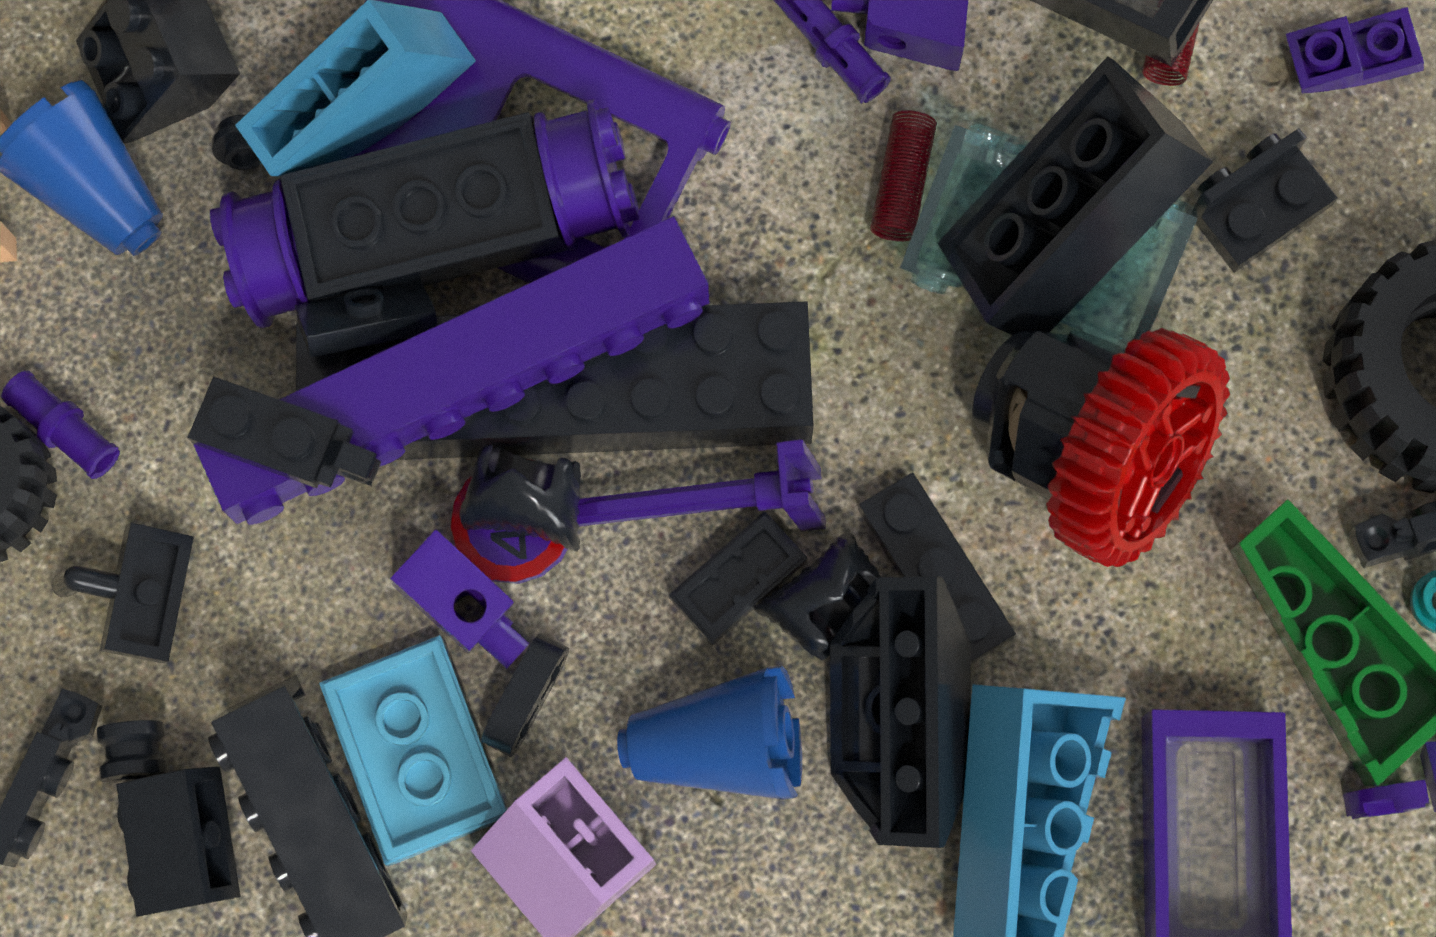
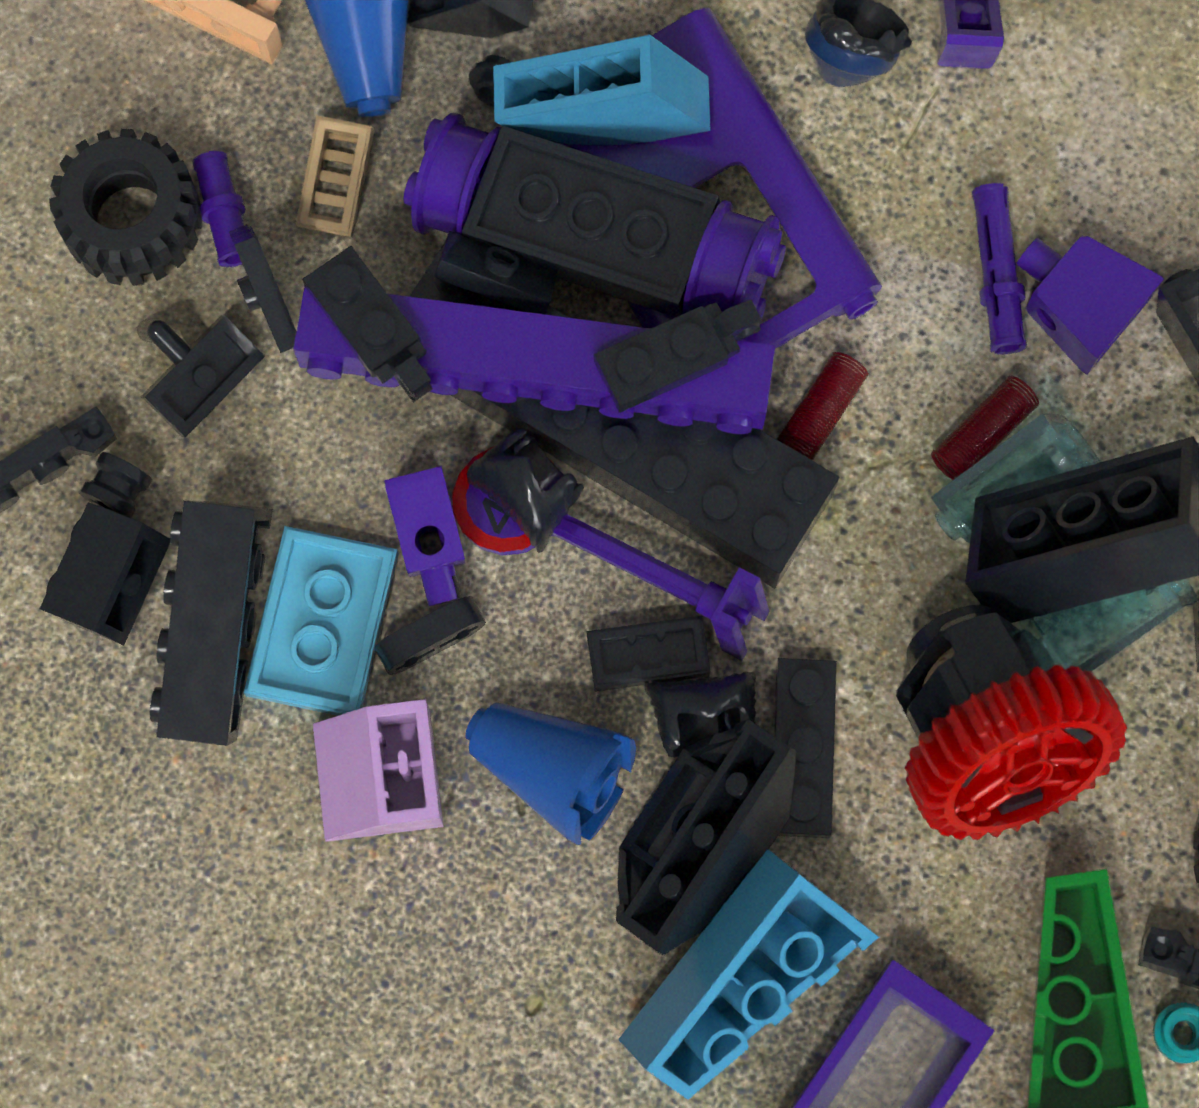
camera: 30 degrees right, 0 degrees up
none -> black plate [229,224,297,353]
none -> tan slope [295,115,375,238]
none -> black hinge [594,300,762,413]
none -> dark red piece [777,352,869,460]

